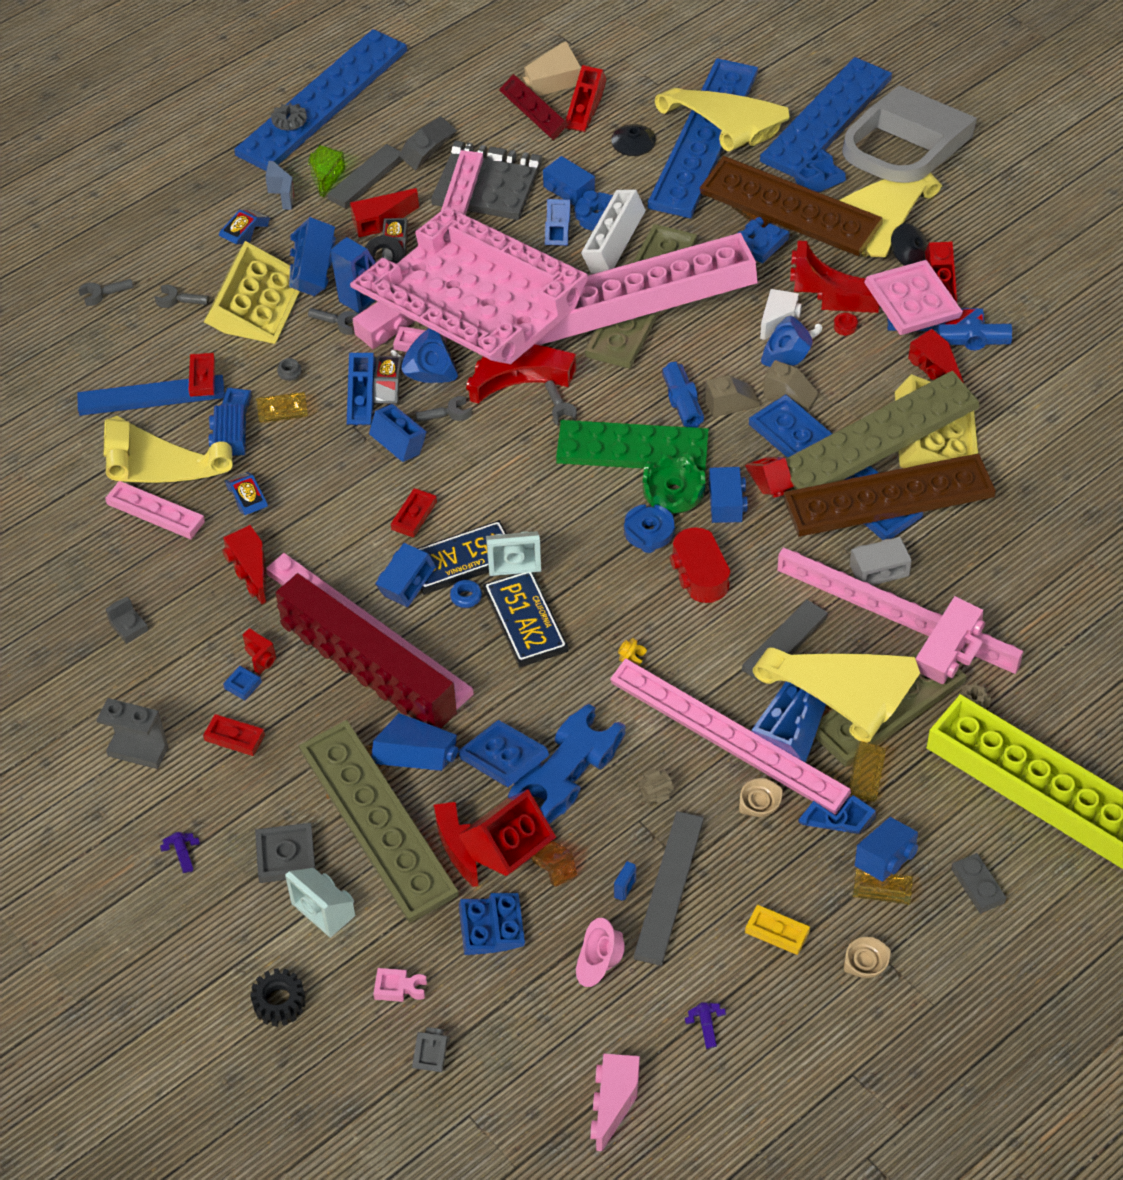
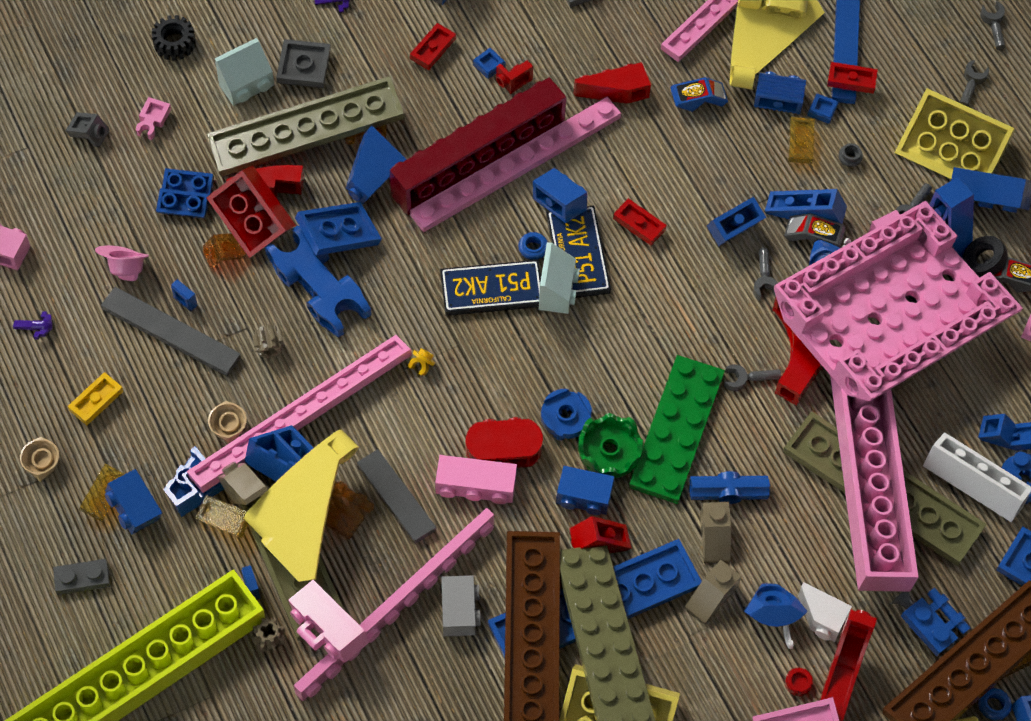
camera: 100 degrees right, 10 degrees up
none -> dark tan slope [217,462,268,505]
none -> blue tile [241,565,260,600]
none -> bright pink brick [435,455,517,504]

